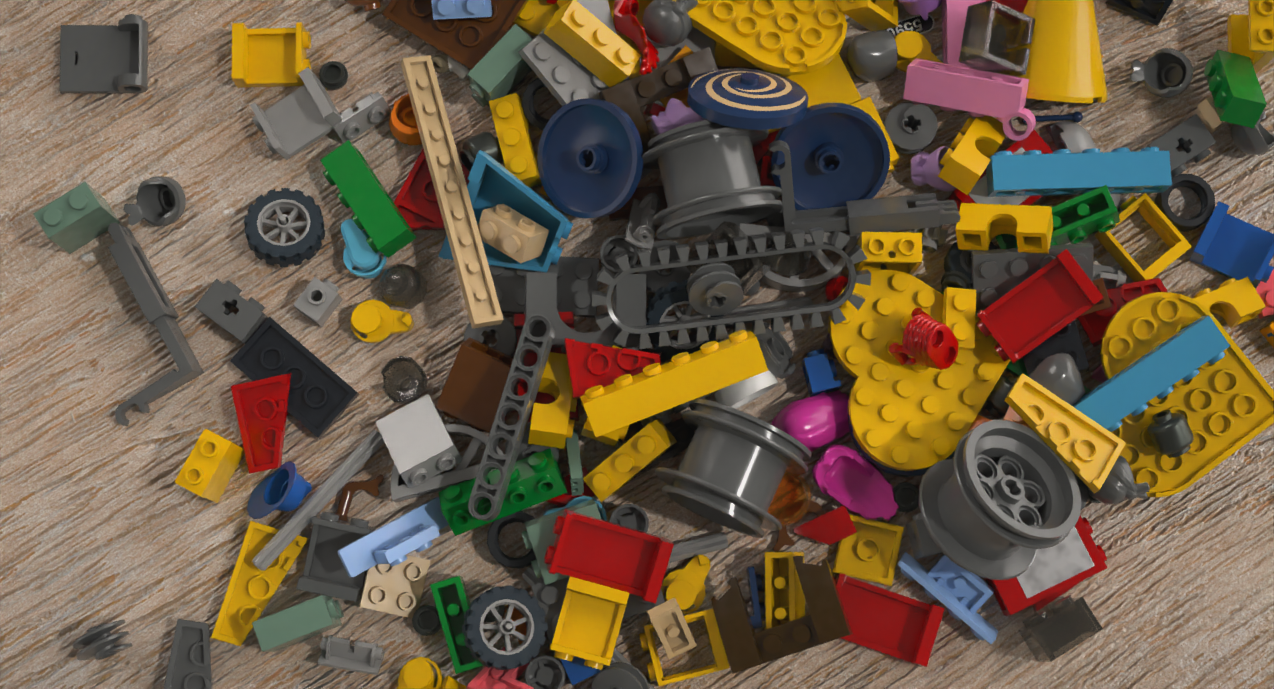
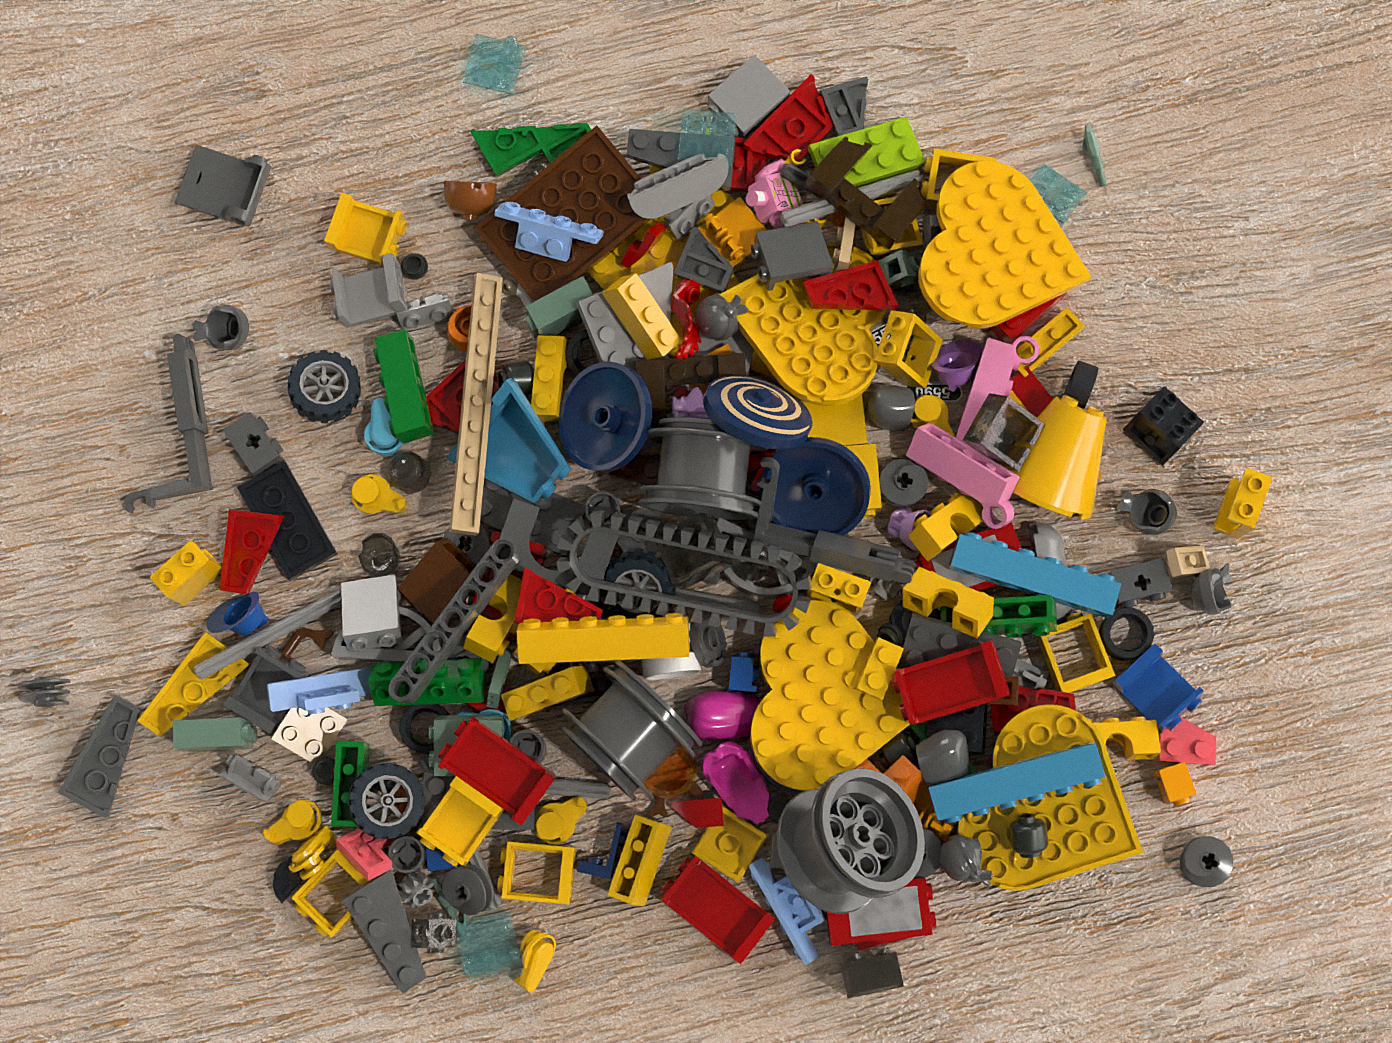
camera: 25 degrees right, 0 degrees up
sand green brick [33,182,120,254] -> none
light grey brick [293,277,343,327] -> none
tan brick [478,204,549,263] -> none
light grey hinge [625,193,660,252] -> none
tan slope [647,597,697,659] -> none
dark grey piece [686,262,744,316] -> none
dark brown wedge [711,556,853,674] -> none
red piece [889,308,959,370] -> none
yellow wing [1005,373,1126,494] -> none
dark blue hinge [1022,111,1083,125] -> none
green brick [1204,49,1267,128] -> none

